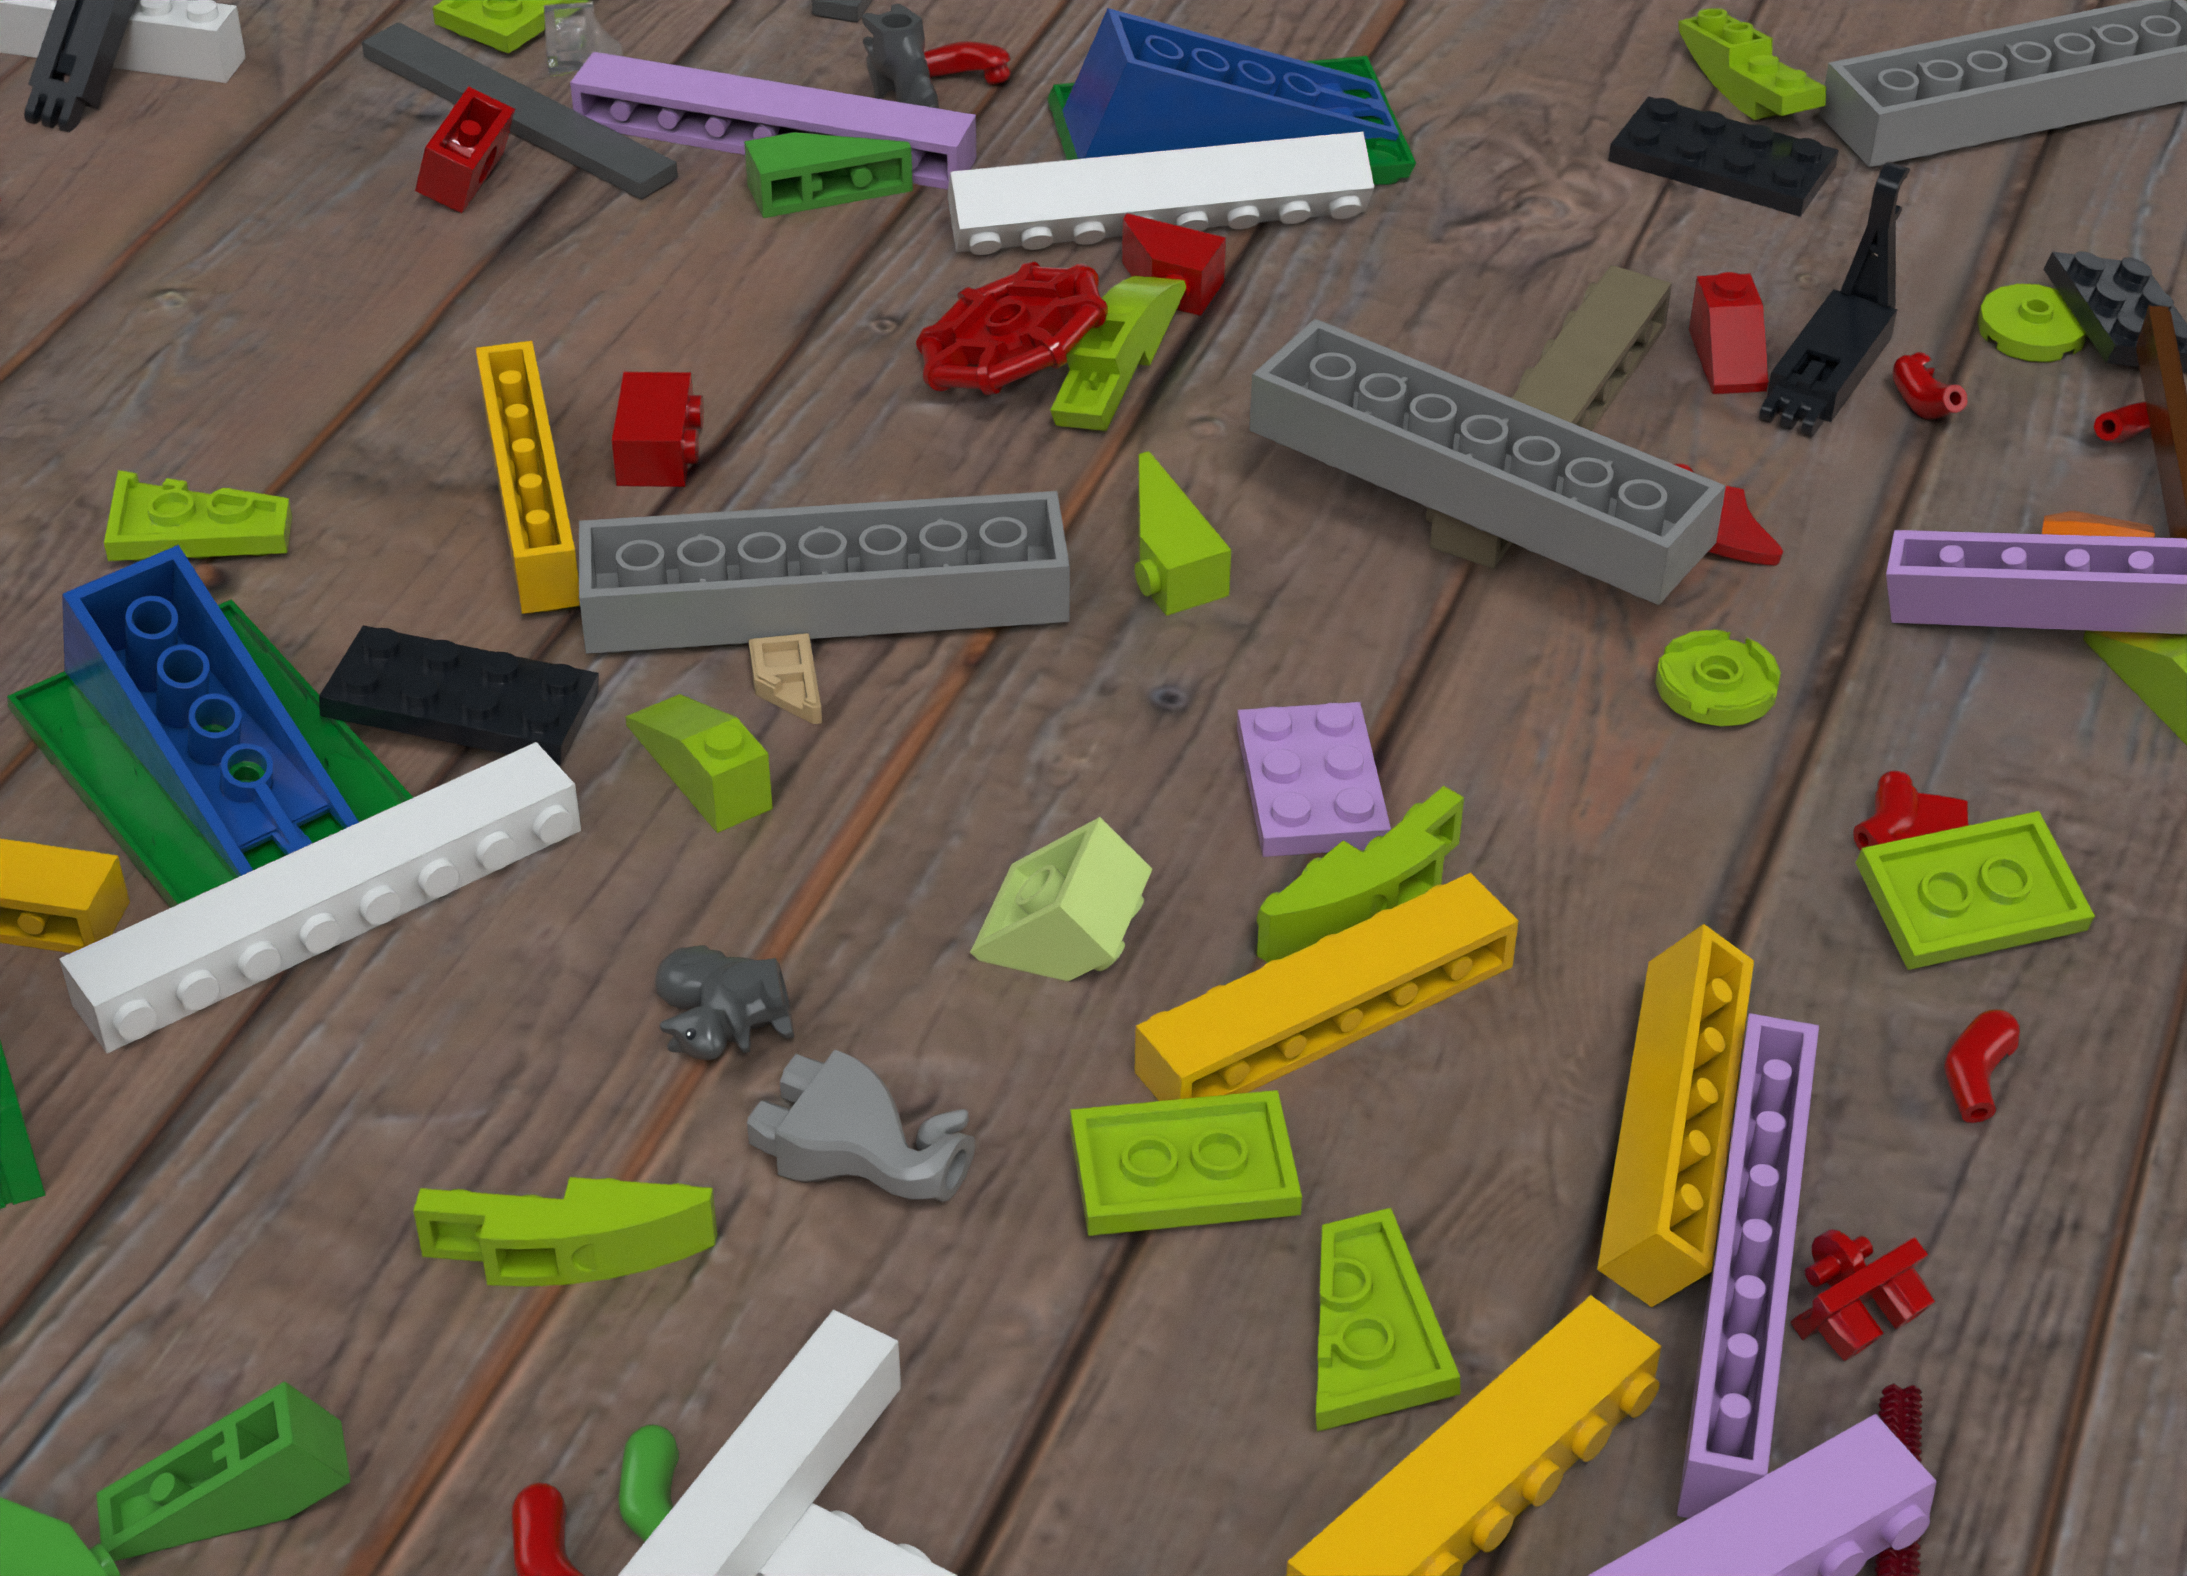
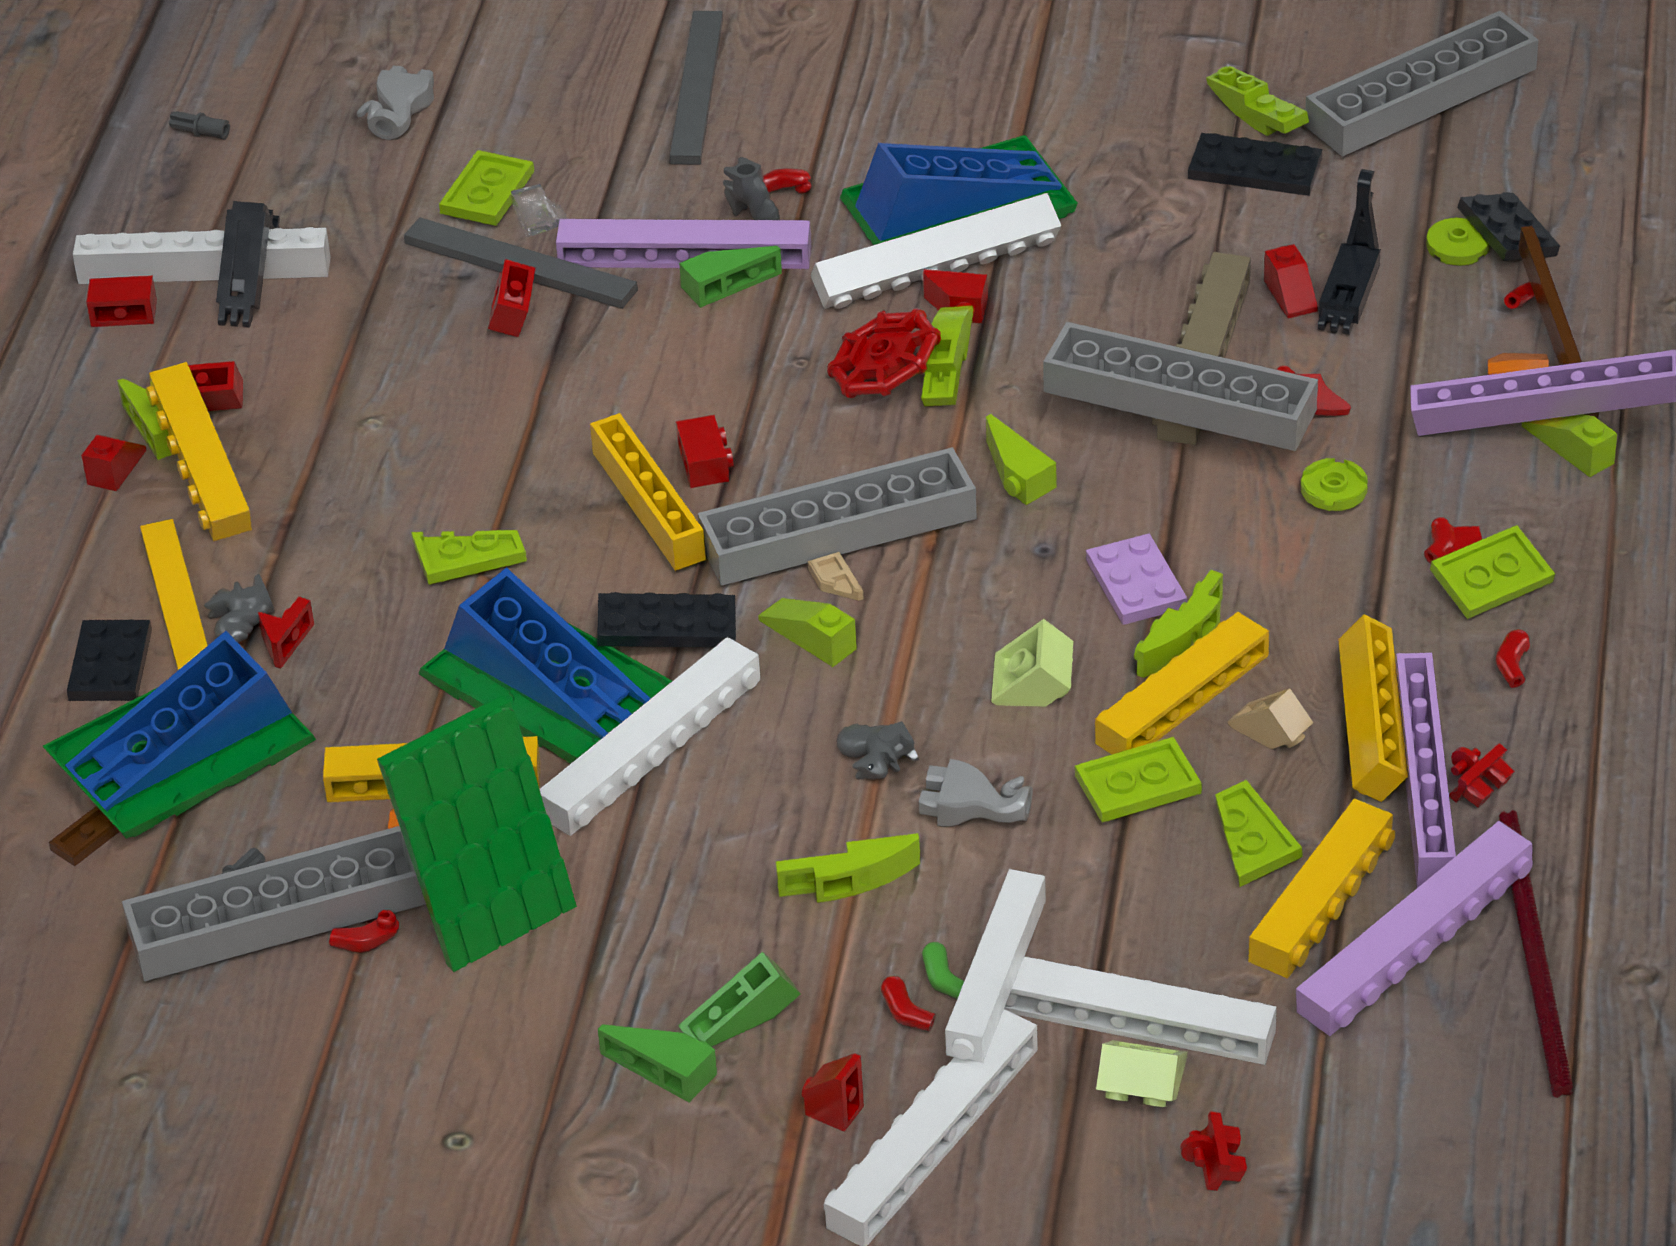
camera: 10 degrees left, 0 degrees up
red arm [1892,352,1968,420] -> none
none -> tan slope [1228,688,1313,749]

